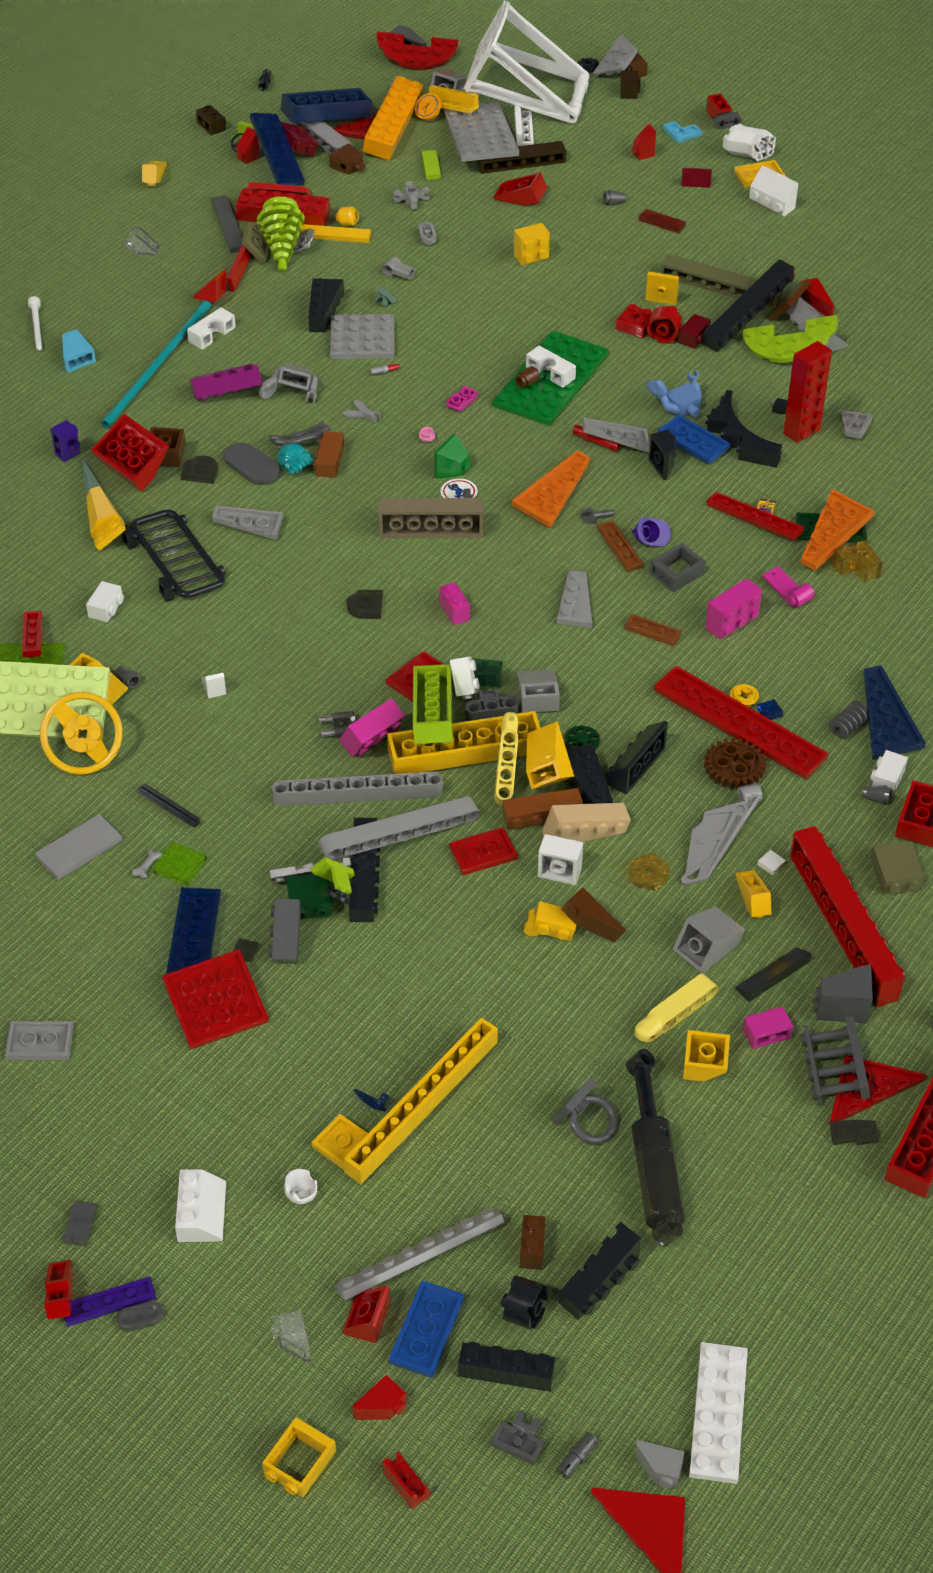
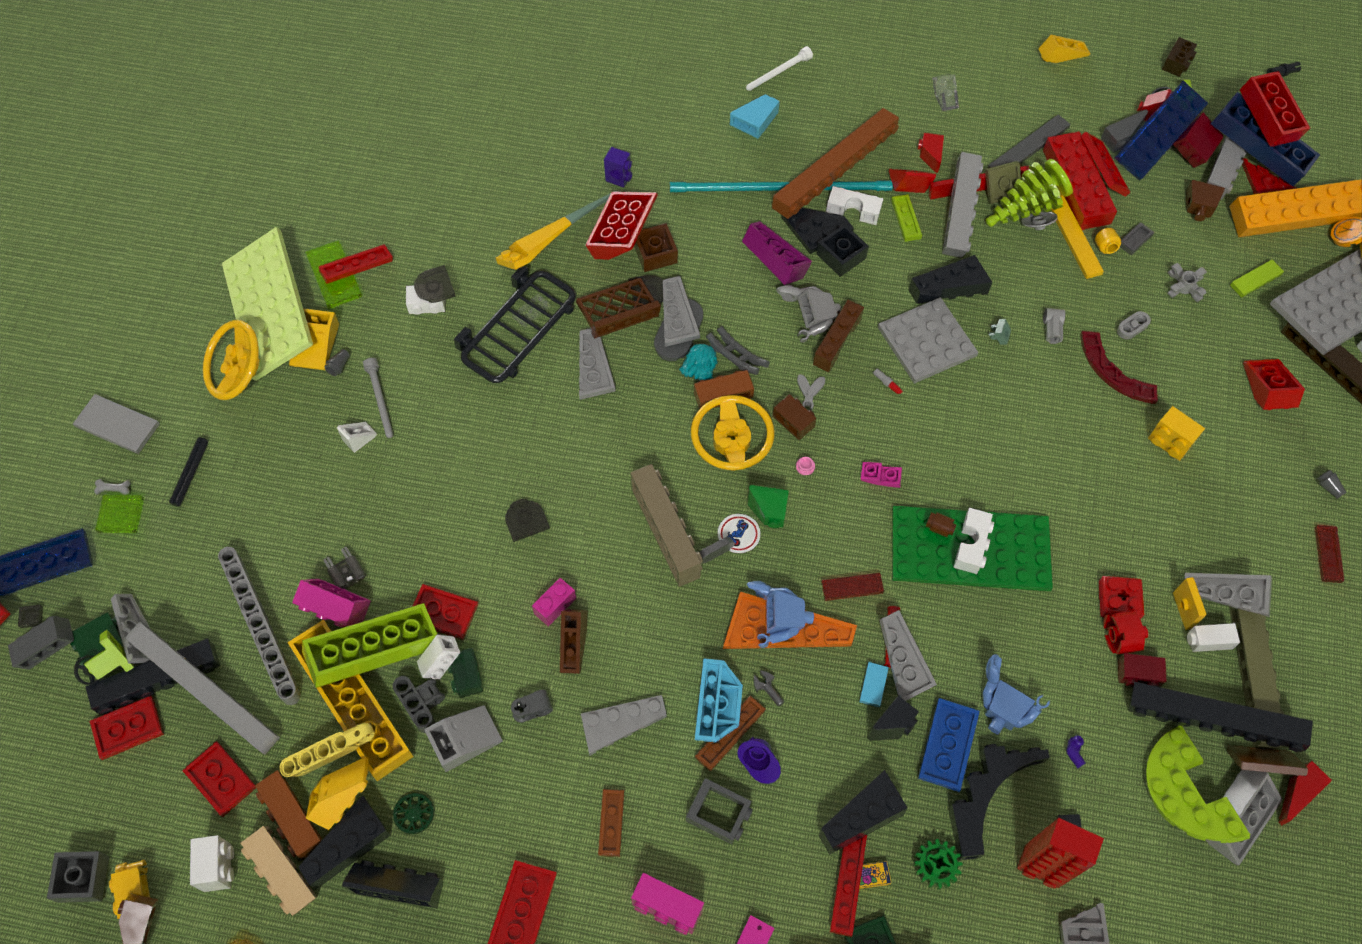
camera: 65 degrees right, 15 degrees up
none -> dark grey brick [47,851,109,903]
none -> red tile [89,696,164,760]
none -> light grey piece [363,358,393,438]
none -> clear smoke tile [414,265,456,303]
none -> dark grey piece [511,690,553,723]
none -> reddish brown slope [560,609,588,674]
none -> reddish brown fence [576,278,661,339]
none -> light grey wing [663,276,700,347]
none -> yellow piece [691,395,774,471]
none -> medium azure wedge [695,659,743,742]
none -> medium blue torso [747,581,814,648]
none -> dark orange brick [772,108,899,219]
none -> reddish brown brick [772,394,816,440]
none -> black plate [781,208,854,254]
none -> reddish brown arch [813,300,864,372]
none -> black brick [817,224,869,277]
none -> black wedge [818,770,908,855]
none -> clear red tile [821,573,884,601]
none -> medium azure tile [859,662,889,708]
none -> lime tile [891,194,922,242]
none -> green gear [913,839,963,890]
none -> red slope [917,133,944,173]
none -> light grey brick [942,152,983,258]
none -> dark purple arm [1066,735,1086,769]
none -> dark red tile [1080,331,1158,404]
none -> dark grey slope [1101,109,1148,152]
none -> flat silver tile [1120,222,1154,256]
none -> light grey wing [1185,573,1272,617]
none -> white brick [1187,623,1240,652]
none -> red brick [1240,71,1311,147]

